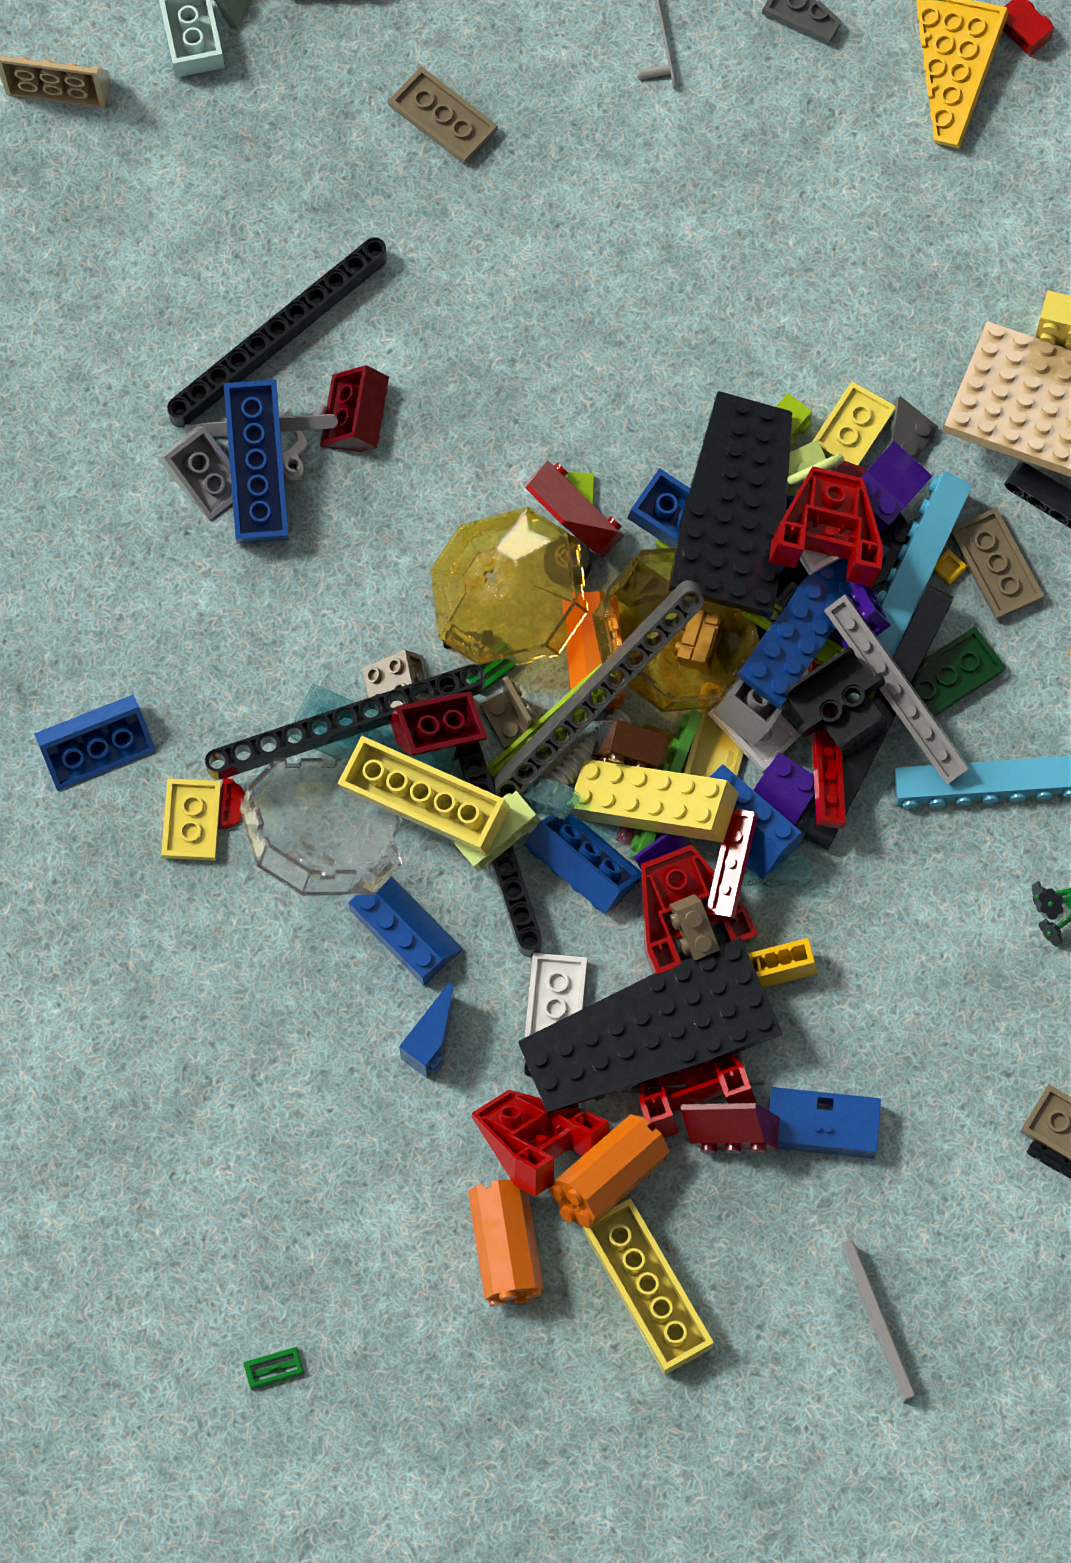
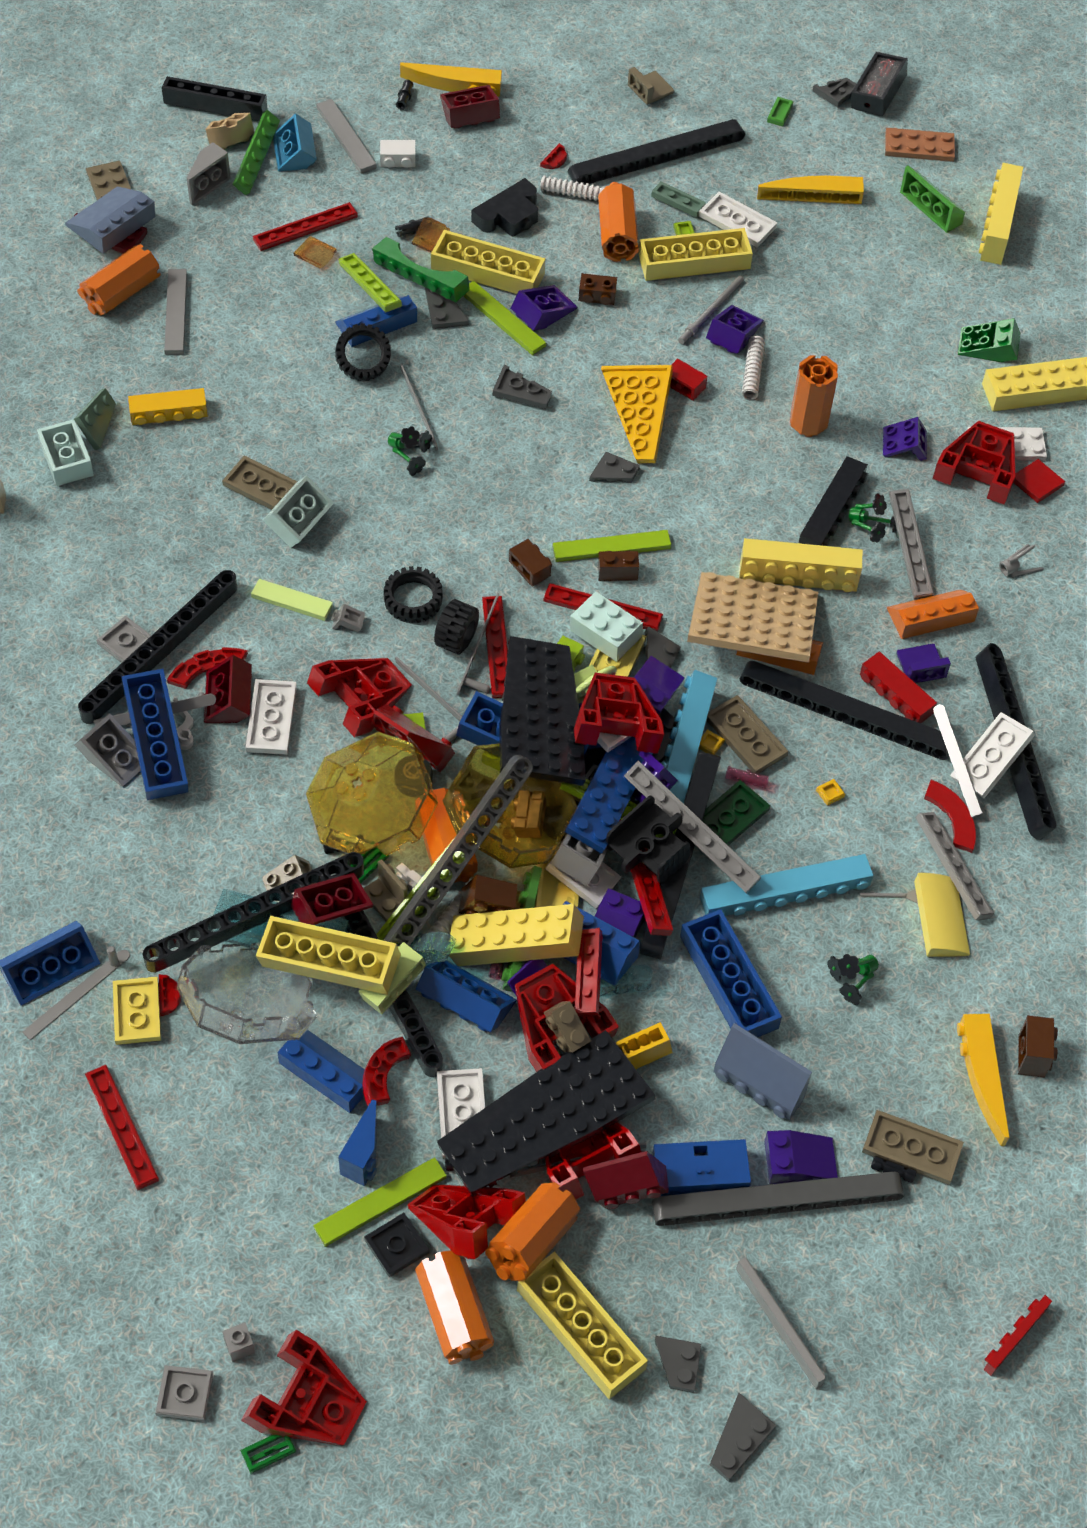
camera: 15 degrees left, 15 degrees down
none -> light grey piece [22,946,130,1040]
none -> red tile [85,1065,159,1191]
none -> light grey plate [96,616,152,663]
none -> light grey plate [155,1365,214,1421]
none -> red tile [167,647,248,689]
none -> light grey brick [222,1322,255,1362]
none -> red wedge [241,1330,367,1446]
none -> white plate [245,679,297,755]
none -> yellowish green tile [251,579,333,621]
none -> light aqua brick [263,475,334,548]
none -> red wedge [307,658,412,738]
none -> lime tile [313,1157,447,1247]
none -> light grey bracket [331,604,365,632]
none -> red tile [363,1037,411,1106]
none -> black plate [364,1212,429,1278]
none -> black tyre [384,566,443,623]
none -> black plant [388,426,432,476]
none -> light grey piece [395,656,462,742]
none -> white plate [396,863,422,891]
none -> black tyre [434,599,479,655]
none -> light grey piece [457,592,499,695]
none -> red tile [482,596,508,699]
none -> reddish brown brick [509,539,552,587]
none -> red tile [543,583,663,632]
none -> lime tile [552,530,671,562]
none -> light aqua brick [570,592,643,662]
none -> dark grey wing [589,452,640,483]
none -> reddish brown brick [598,551,639,581]
none -> dark grey beam [652,1172,904,1226]
none -> dark grey wing [655,1336,701,1393]
none -> blue brick [680,909,782,1038]
none -> dark grey wing [710,1393,776,1482]
none -> sand blue slope [713,1023,812,1121]
none -> clear pink pin [725,766,769,789]
none -> dark purple slope [764,1130,838,1184]

